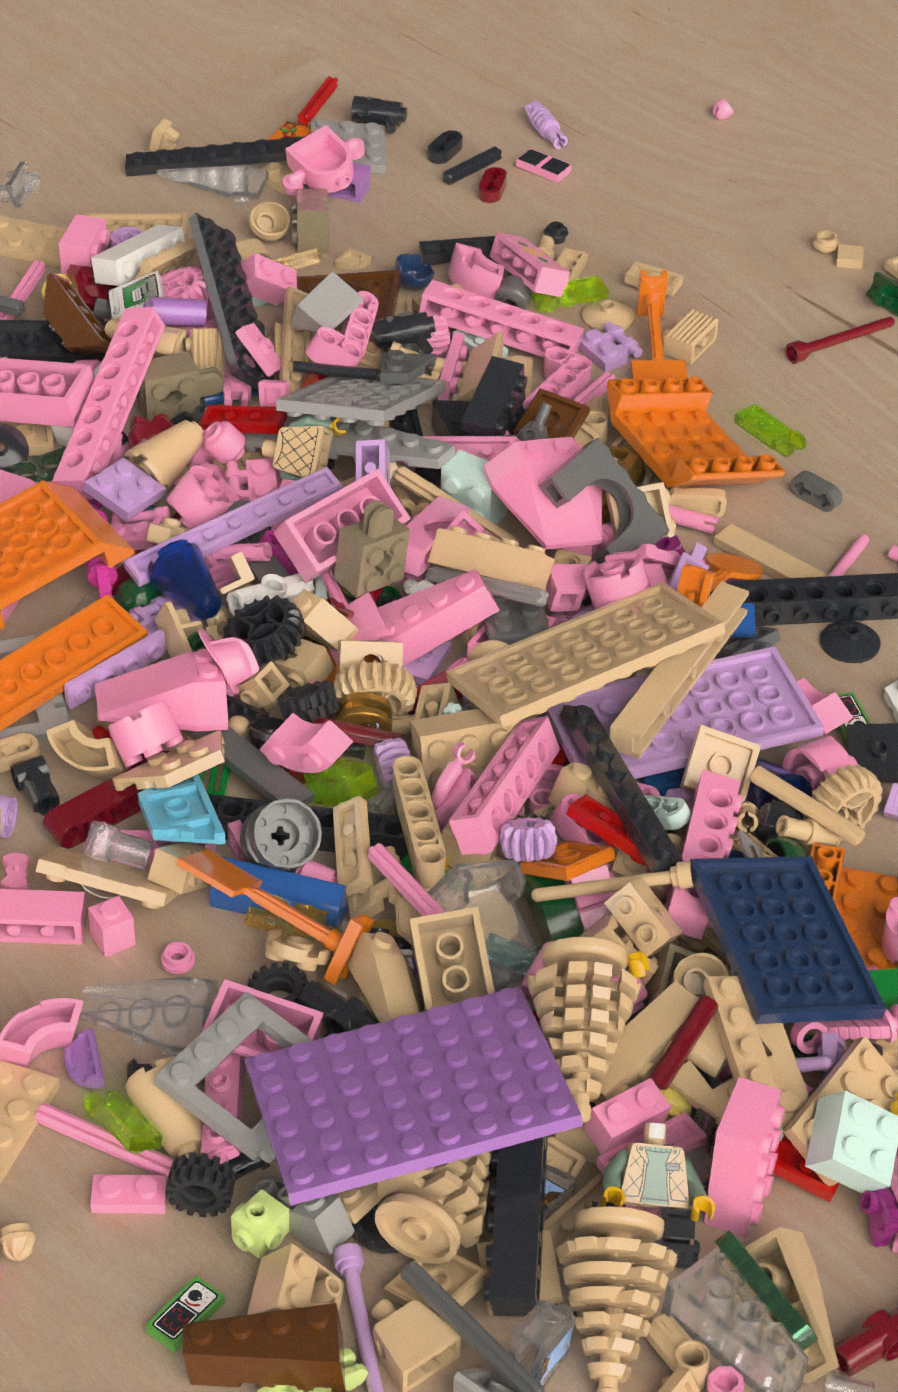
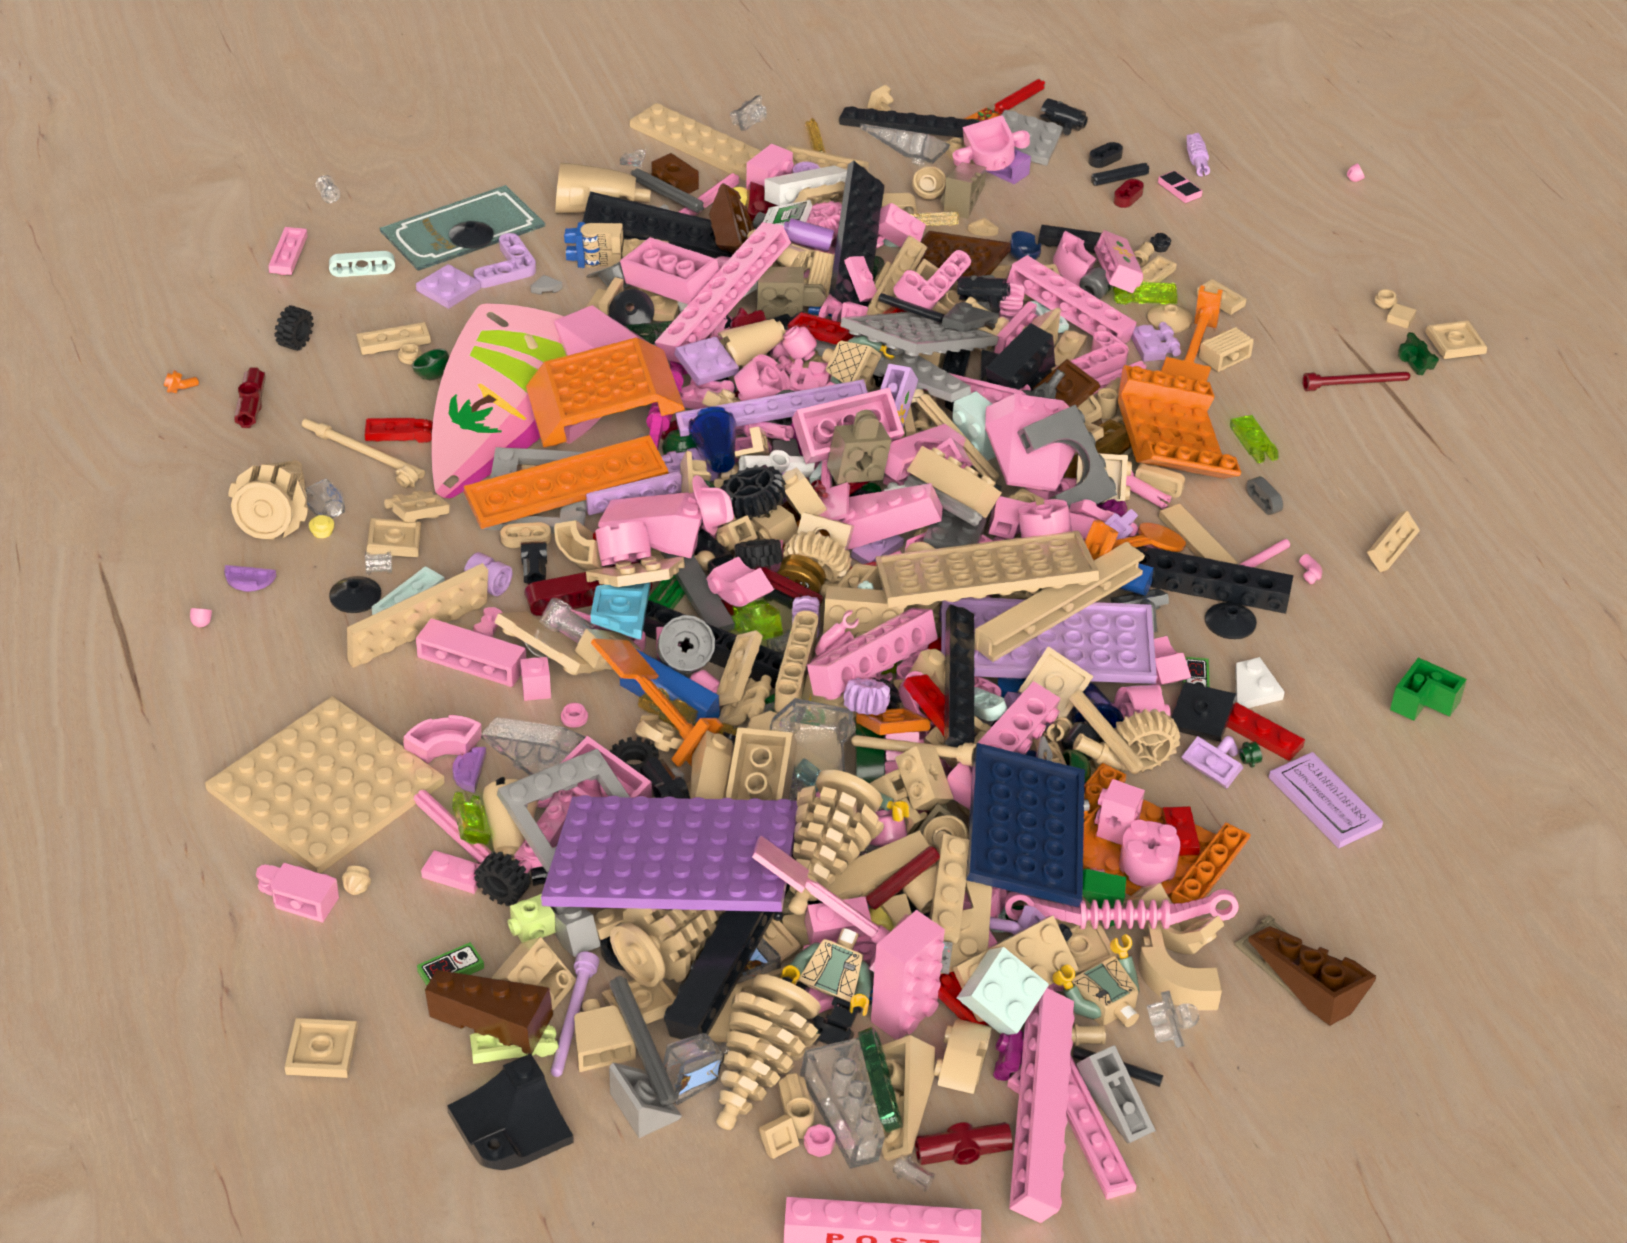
camera: 20 degrees right, 0 degrees up
light grey slope [291,271,364,332] -> none
bright pink axle [368,843,446,916] -> none
none -> bright pink piece [752,836,909,972]
none -> clear yellow axle [805,118,826,153]
none -> tan brick [934,1019,992,1094]
none -> bright pink brick [1095,779,1145,845]

